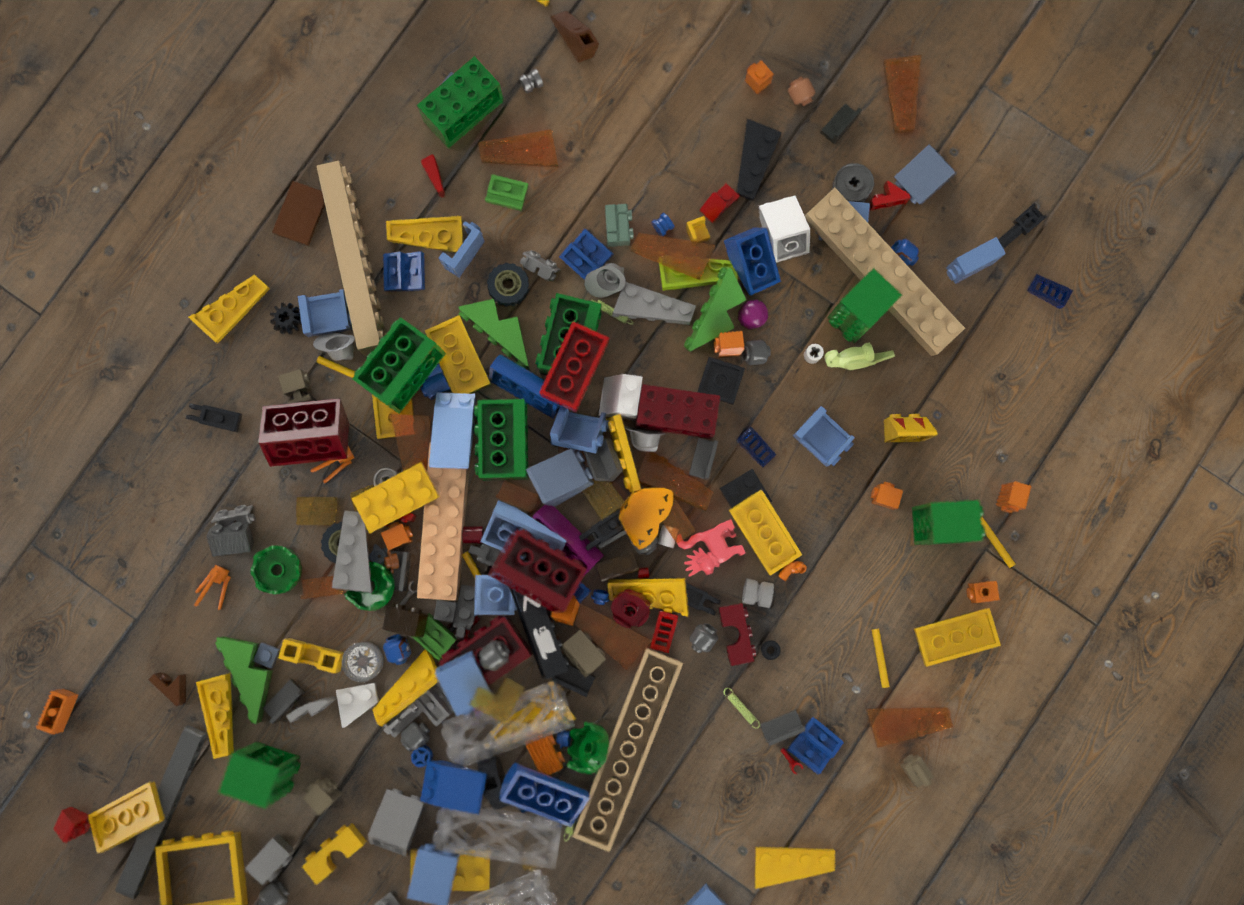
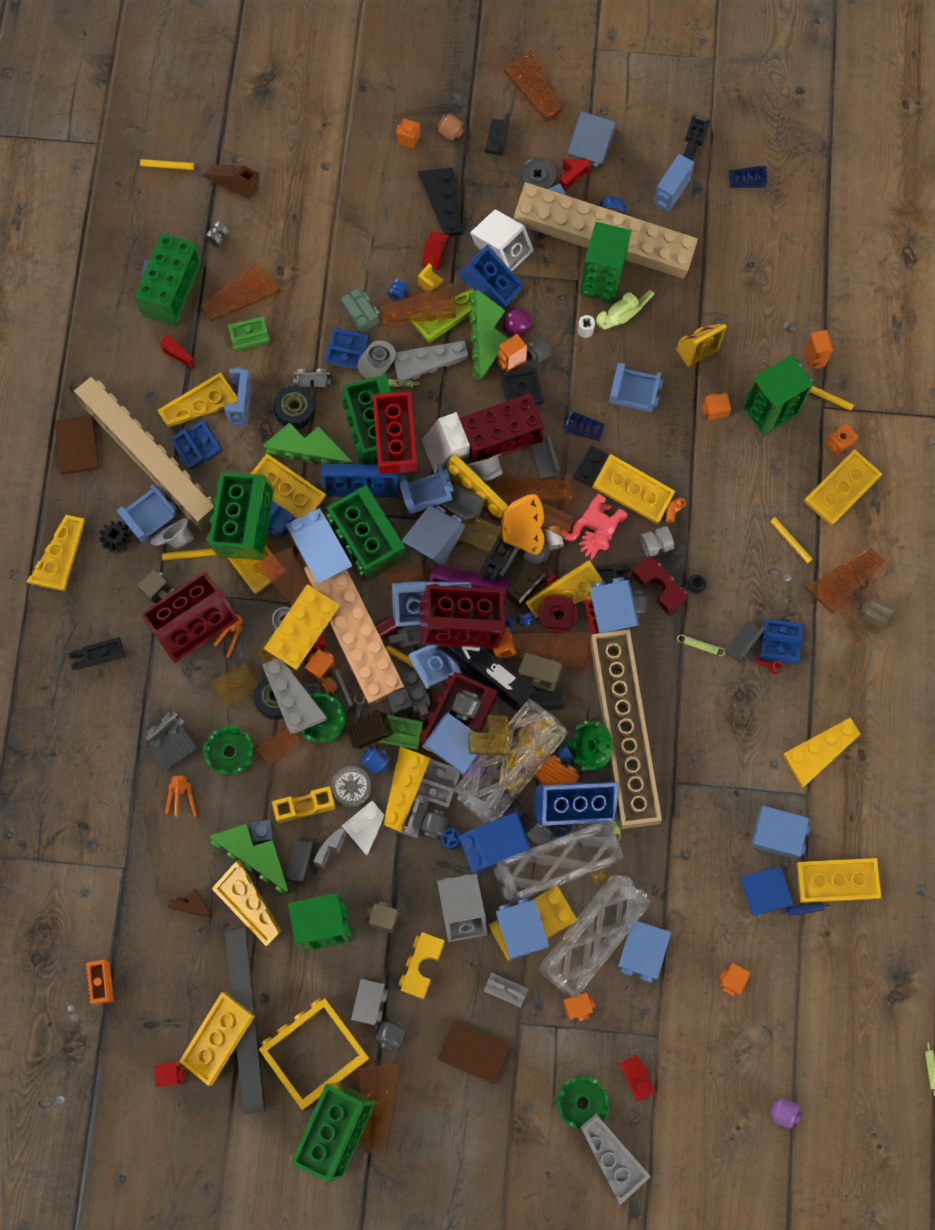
camera: 30 degrees left, 10 degrees down
none -> medium blue brick [590,577,639,633]

